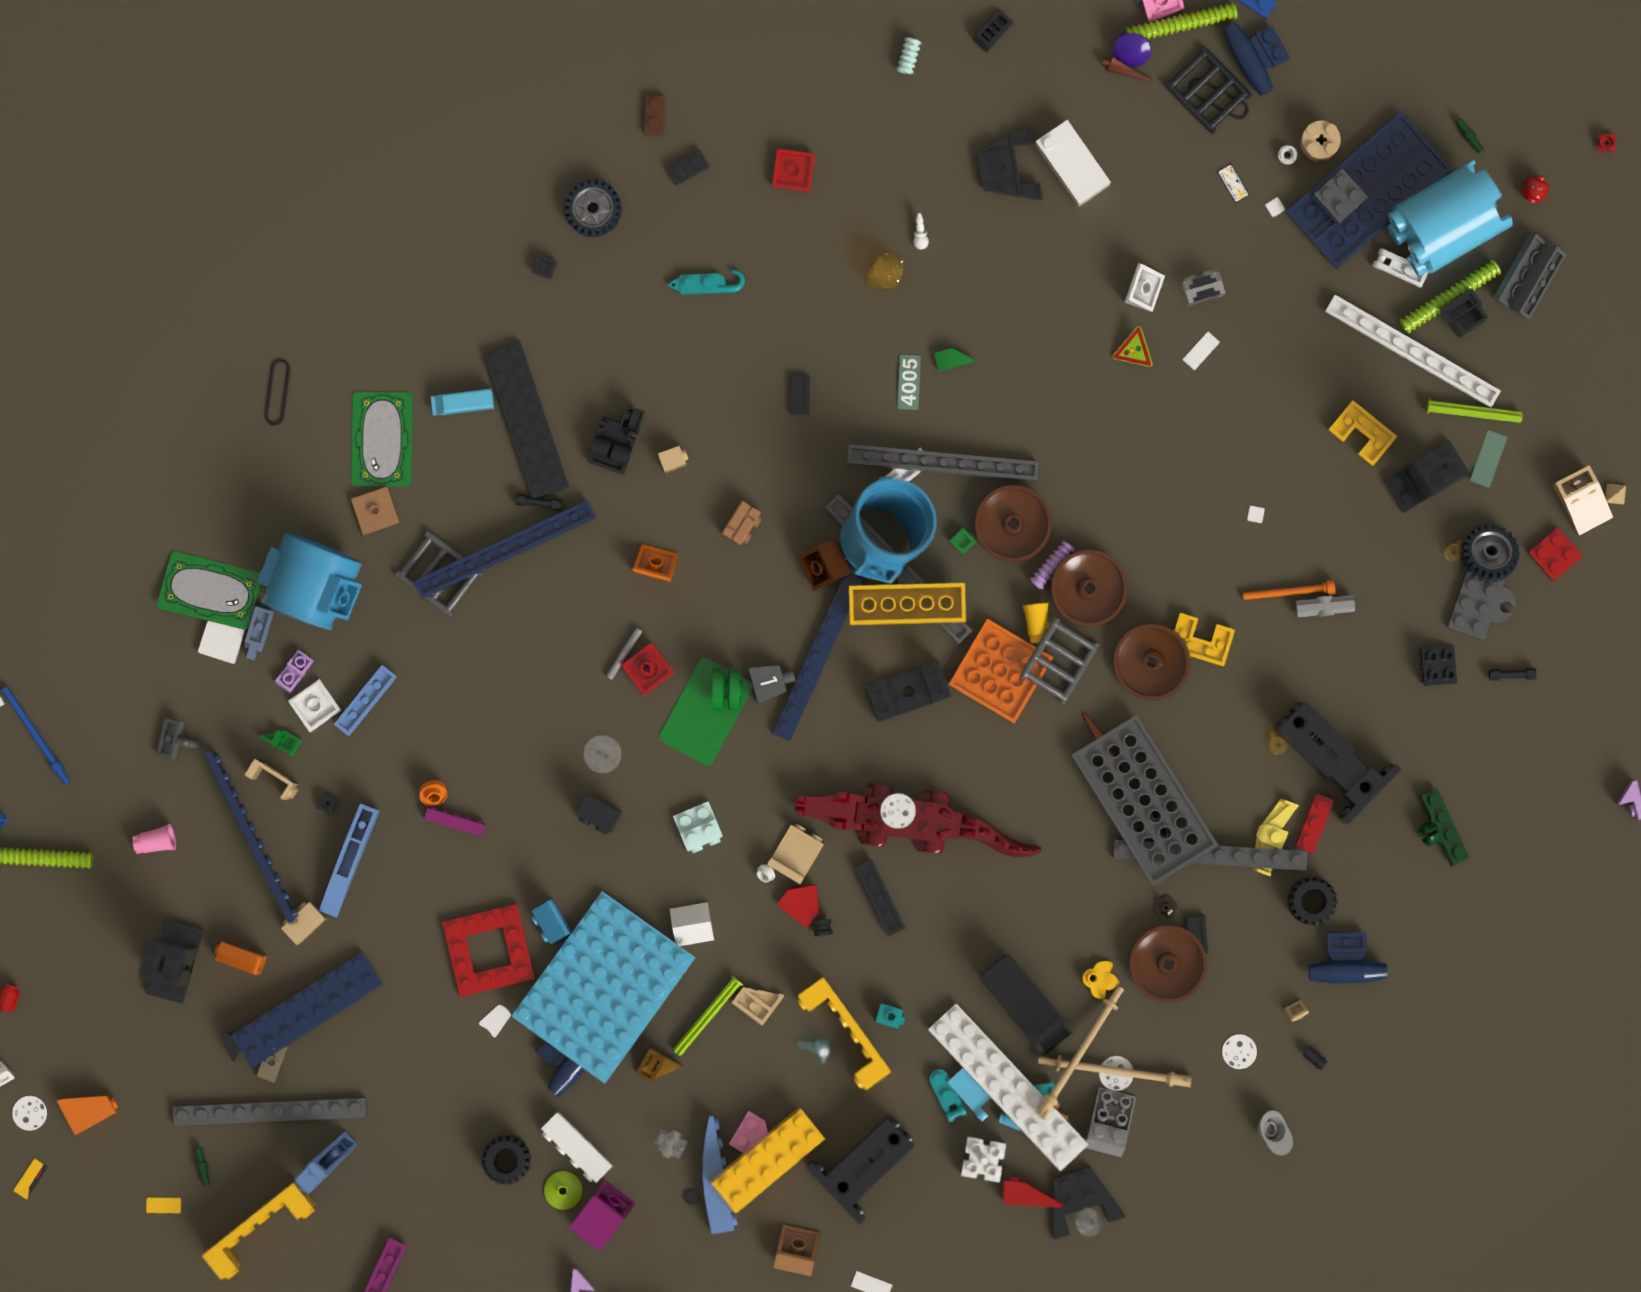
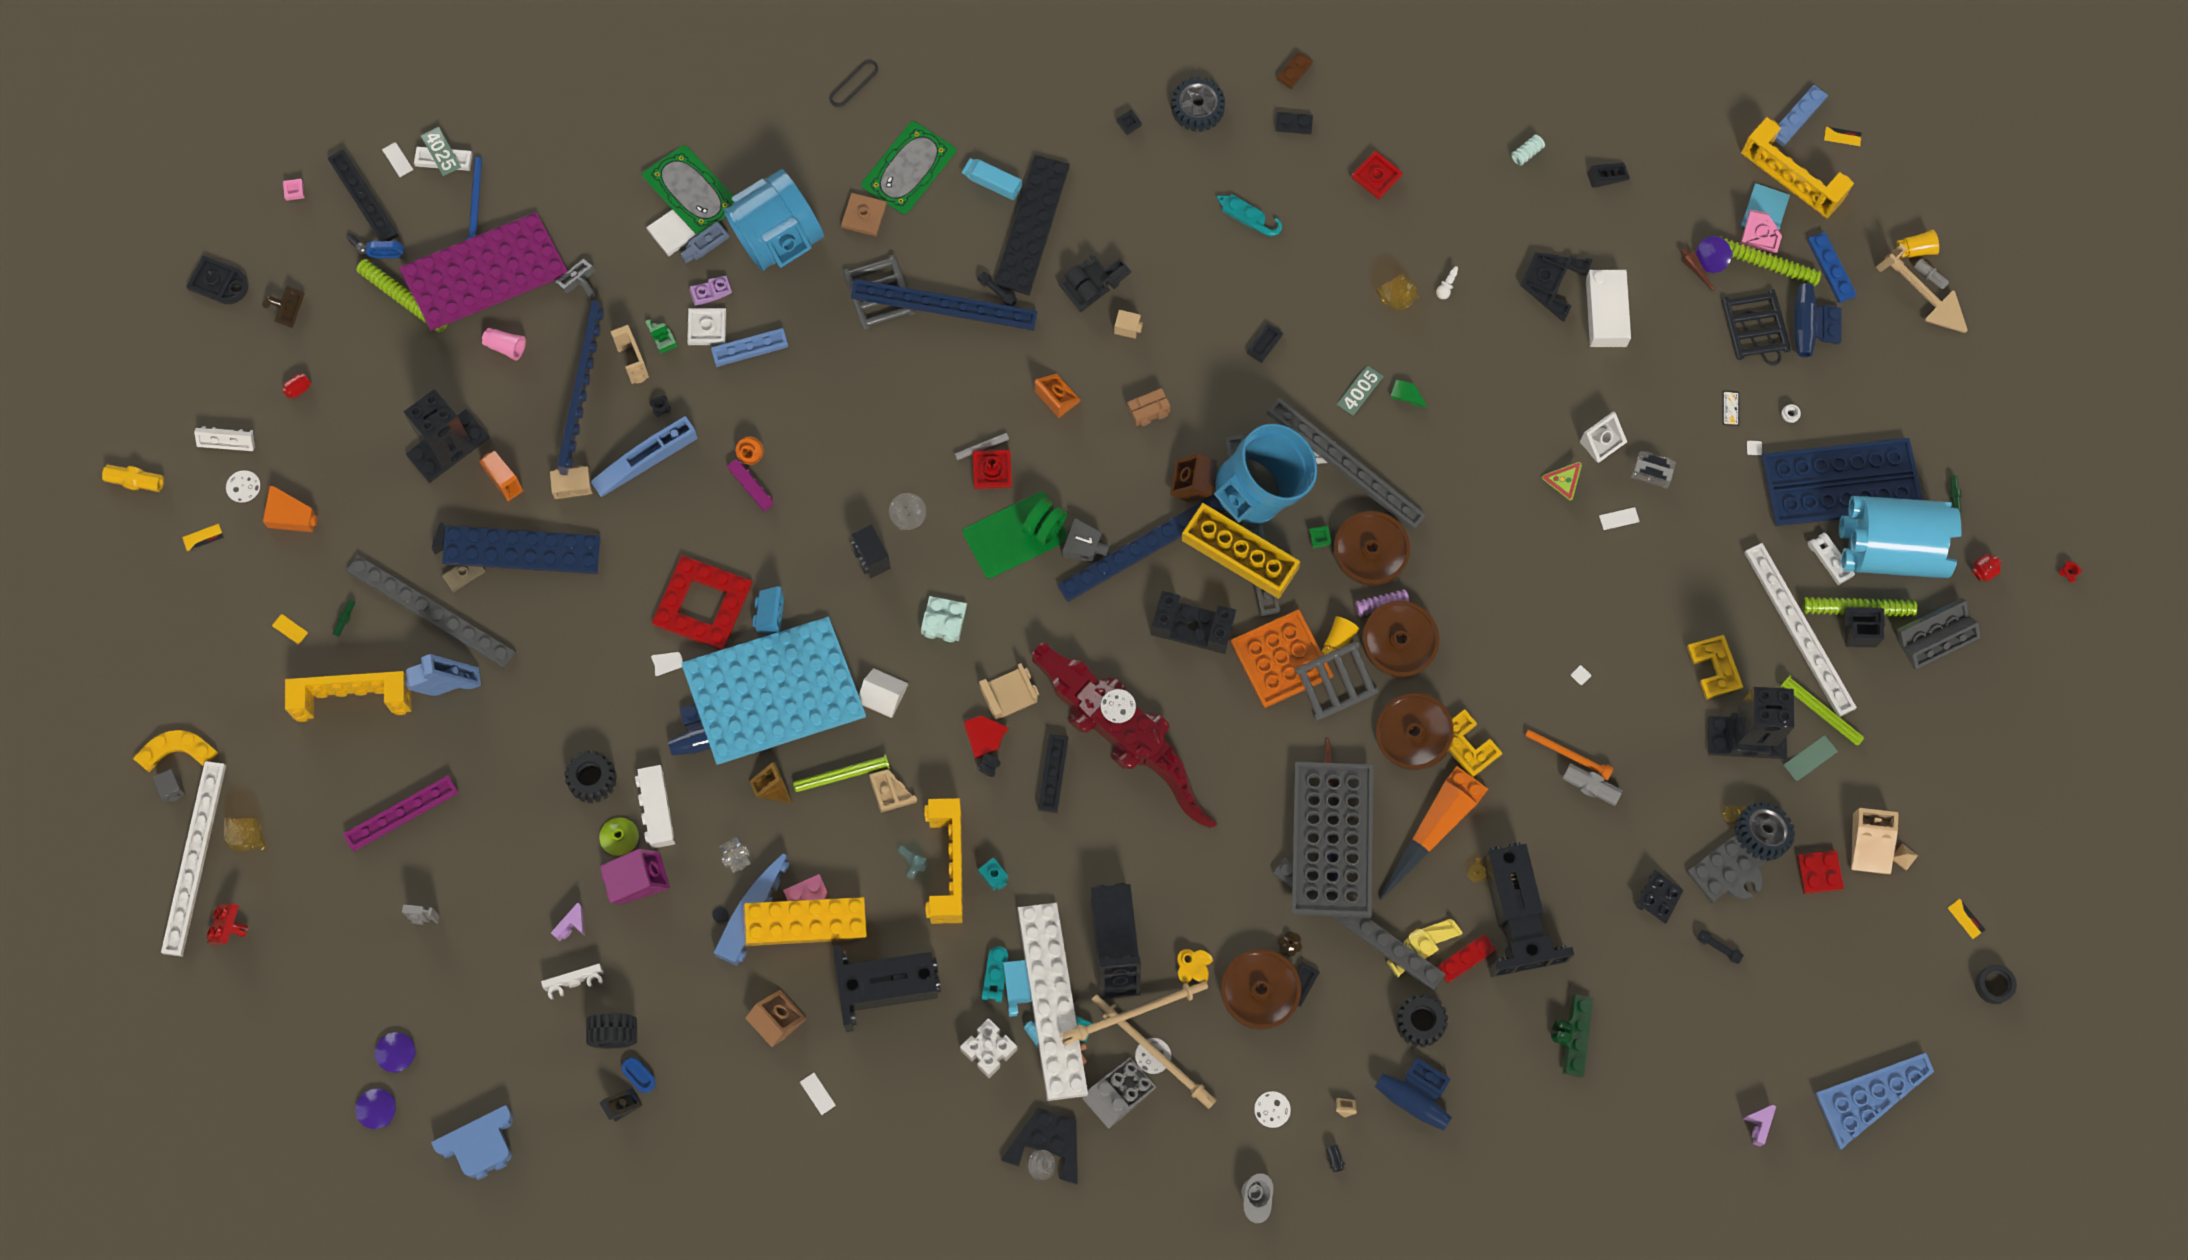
camera: 25 degrees right, 15 degrees down
white plate [756,865,775,883] -> none
red slope [1003,1177,1063,1208] -> none
tan brick [1300,120,1341,162] -> none
dark grey brick [1312,169,1368,226] -> none
none -> magenta plate [399,212,567,331]
none -> orange plate [1380,766,1488,900]

